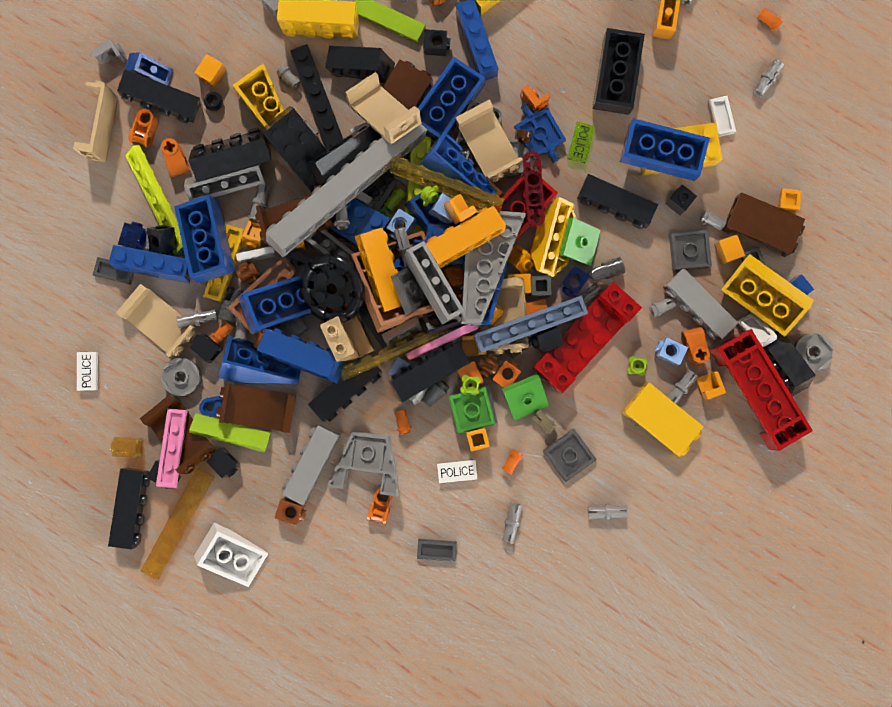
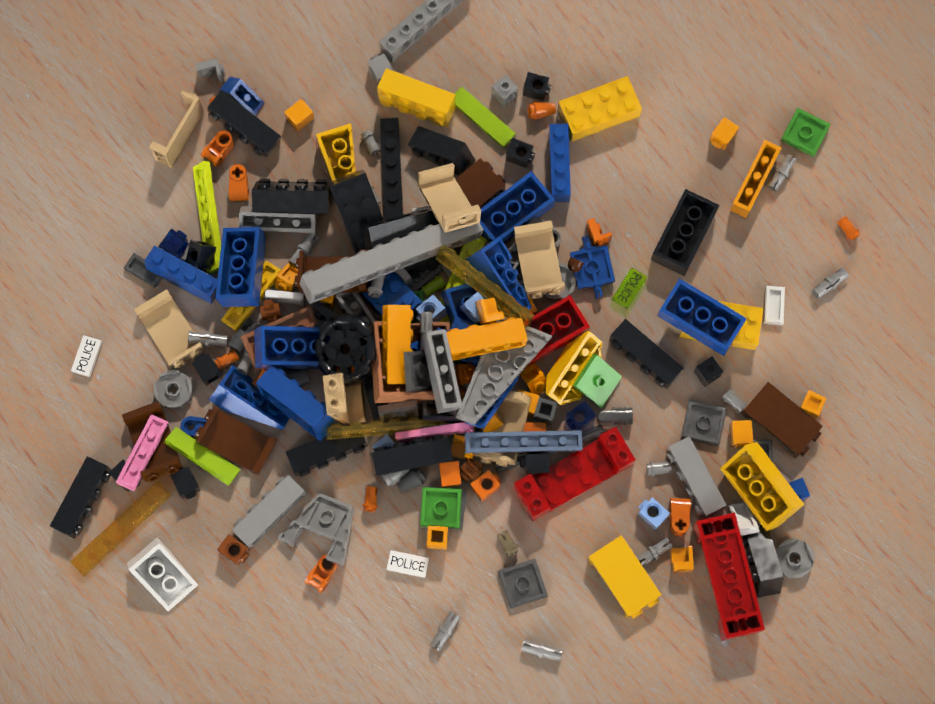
camera: 15 degrees right, 10 degrees down
clear yellow brick [110,437,143,458] -> none
black plate [204,92,223,111] -> none
dark grey tile [417,539,457,562] -> none
lime plate [420,185,439,206] -> none
lime plate [460,375,481,396] -> none
bright green plate [502,374,549,421] -> none
orange pin [502,449,523,475] -> none
dark red beam [523,151,545,228] -> none
lime plate [627,356,648,376] -> none

